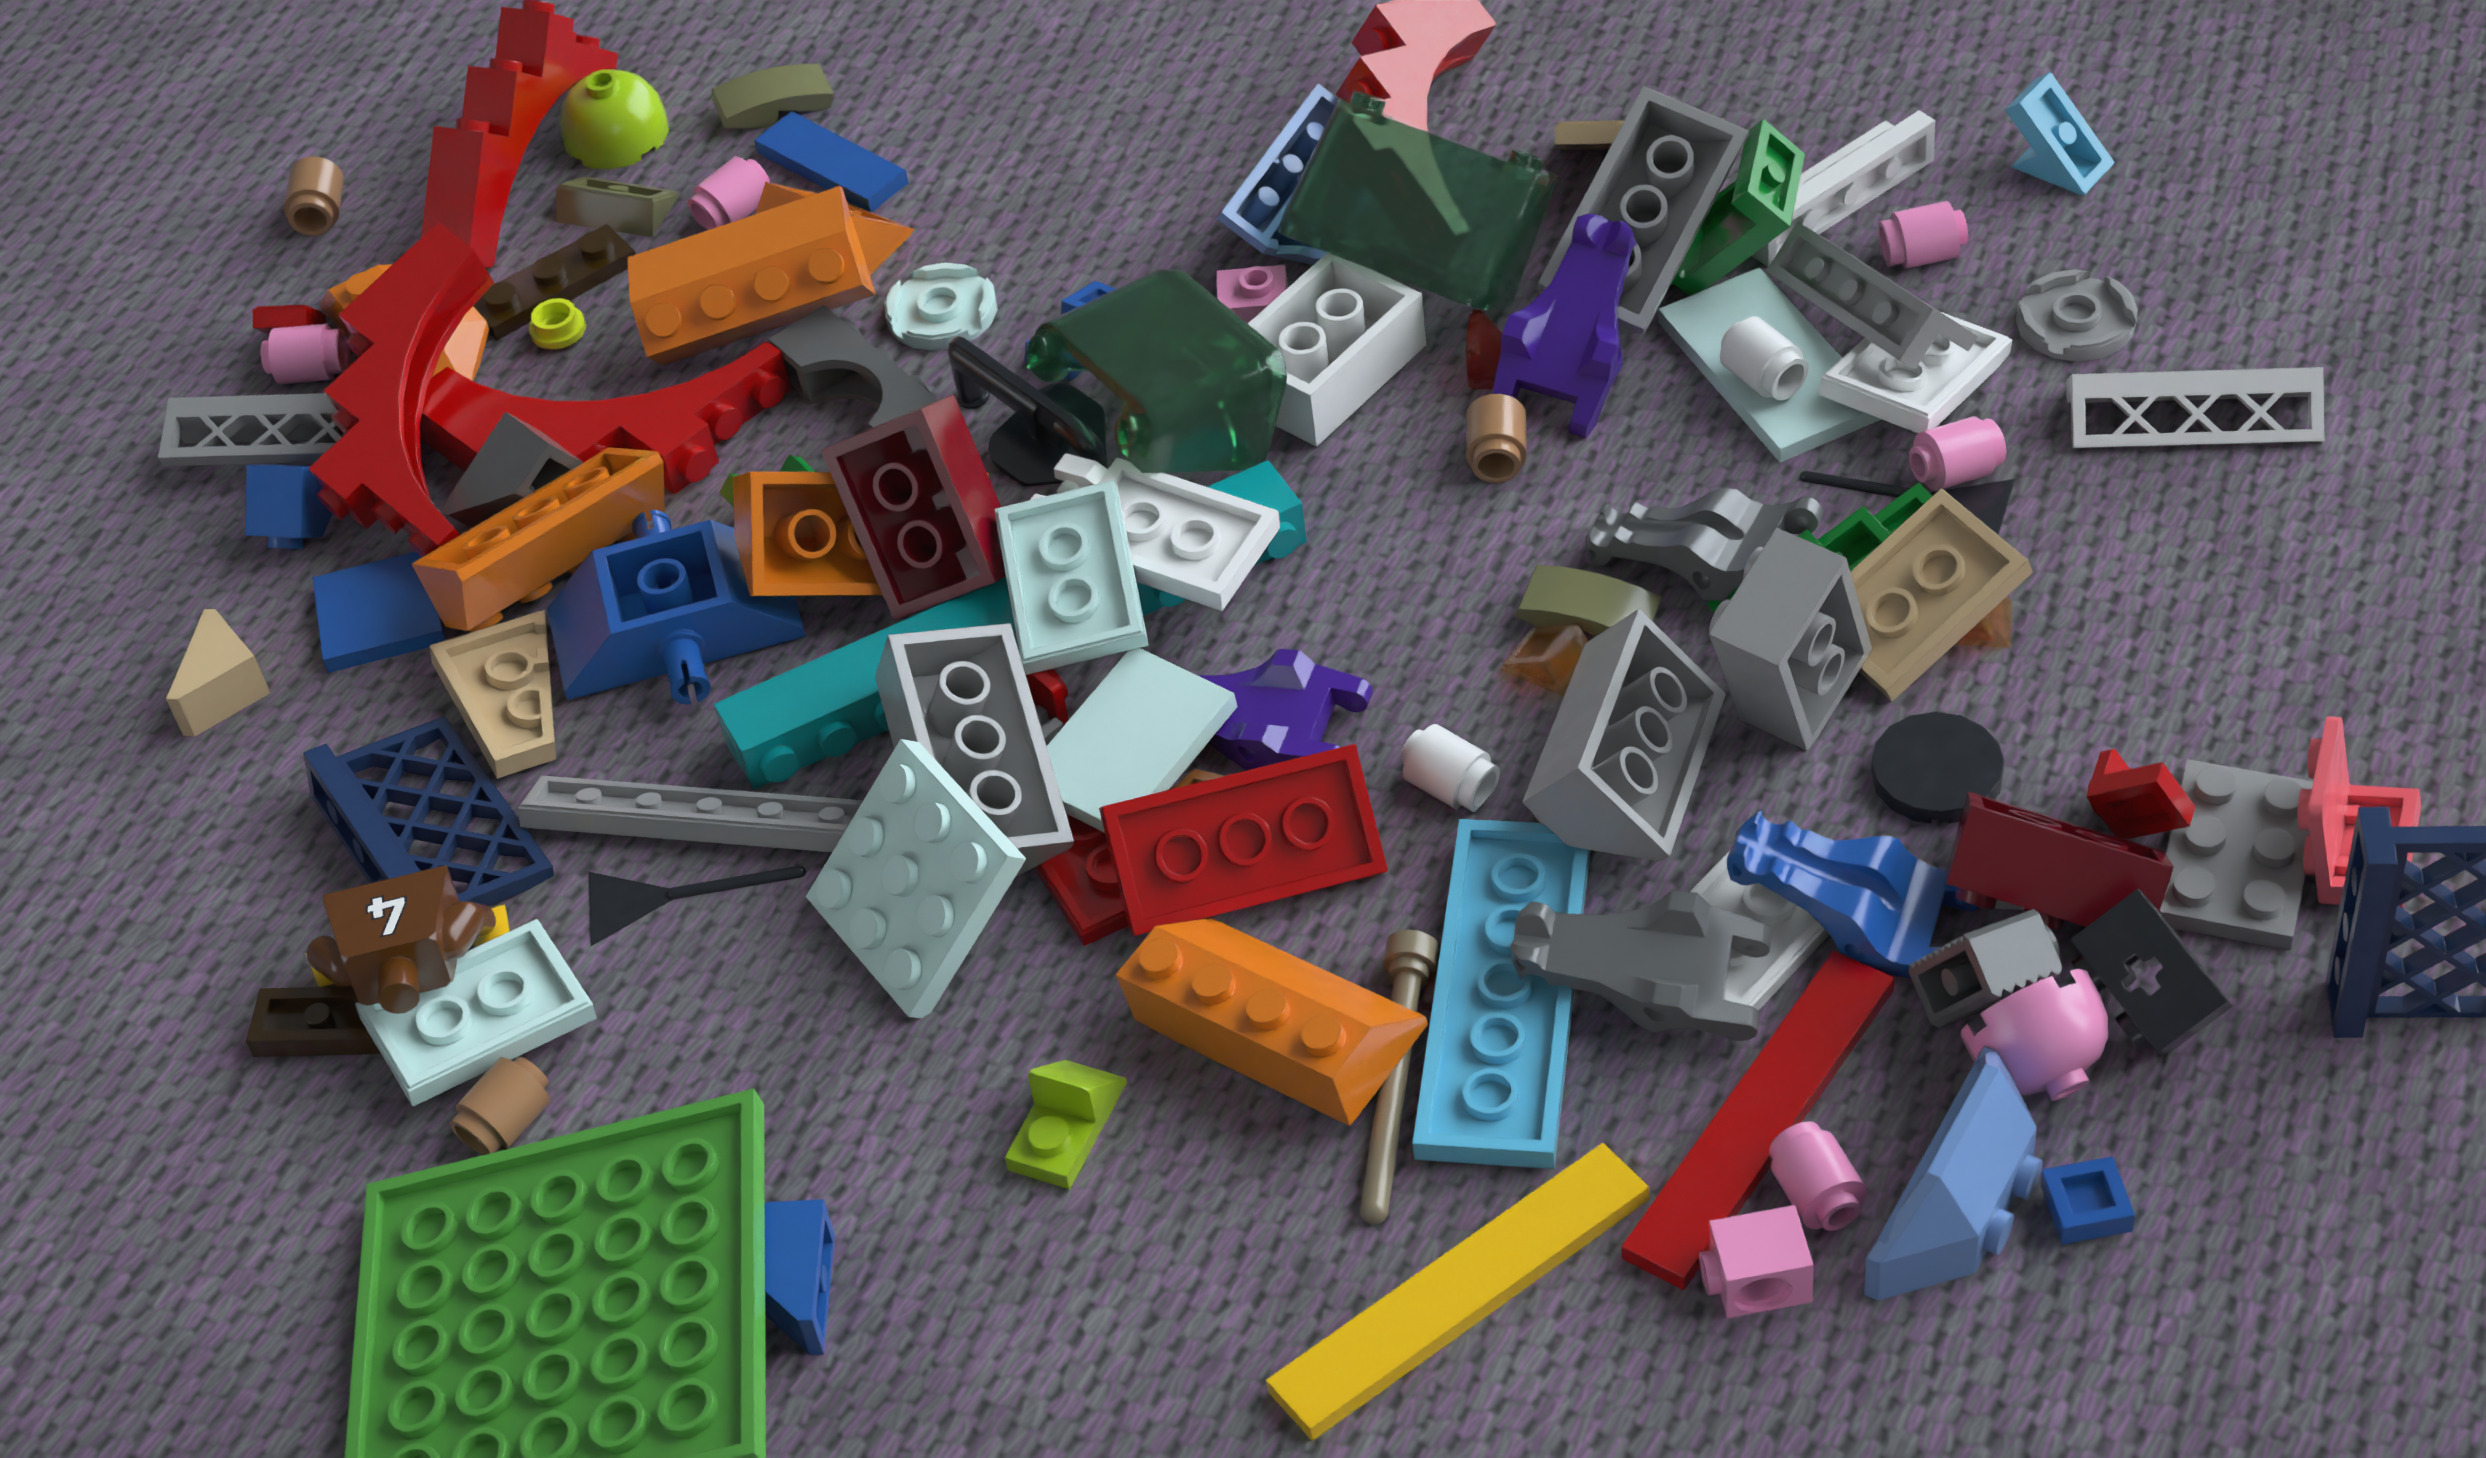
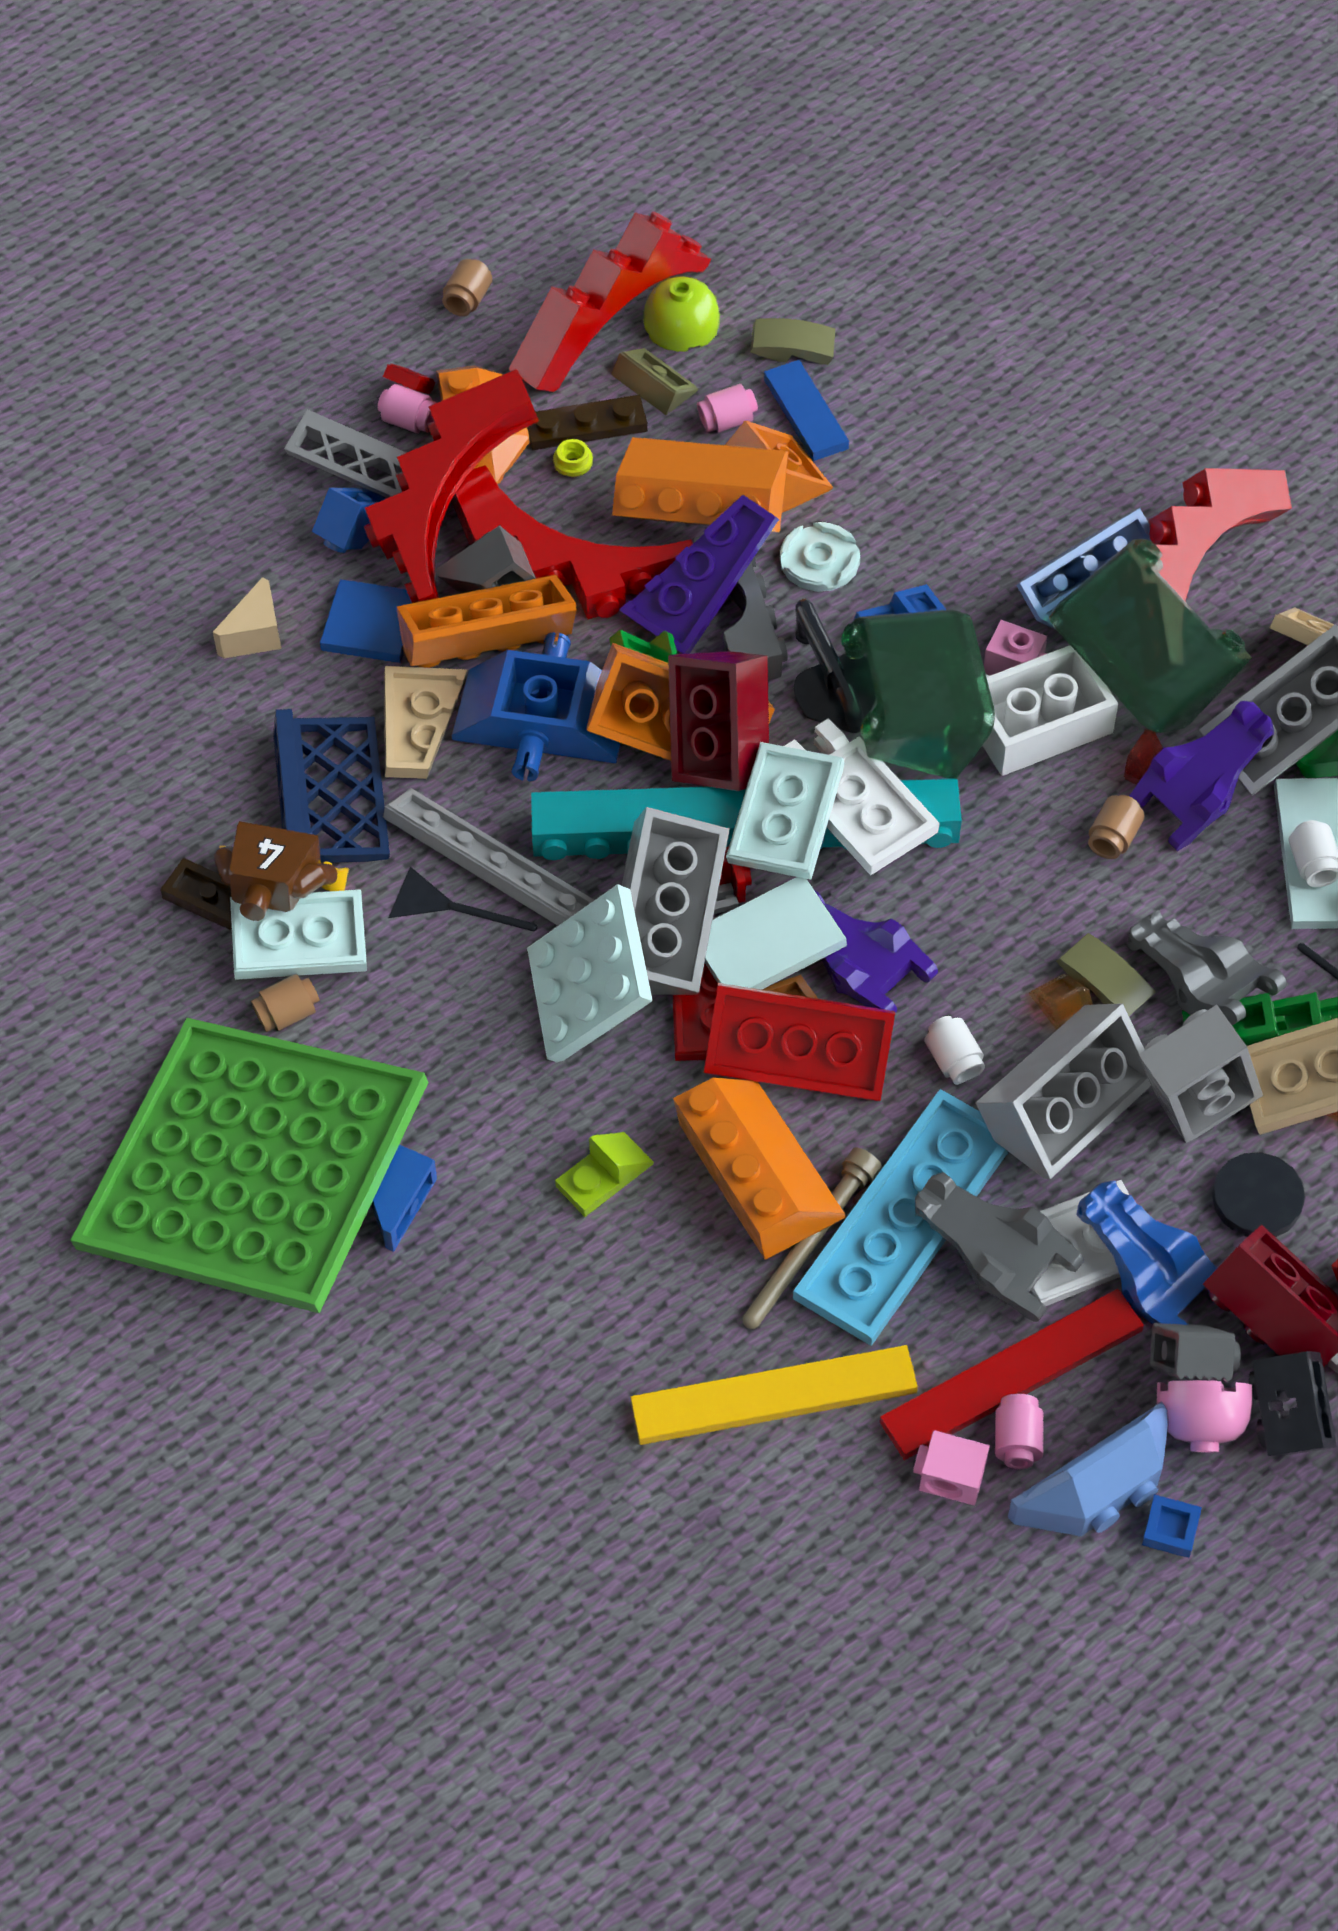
camera: 20 degrees right, 10 degrees up
none -> dark purple wing [619,495,779,654]

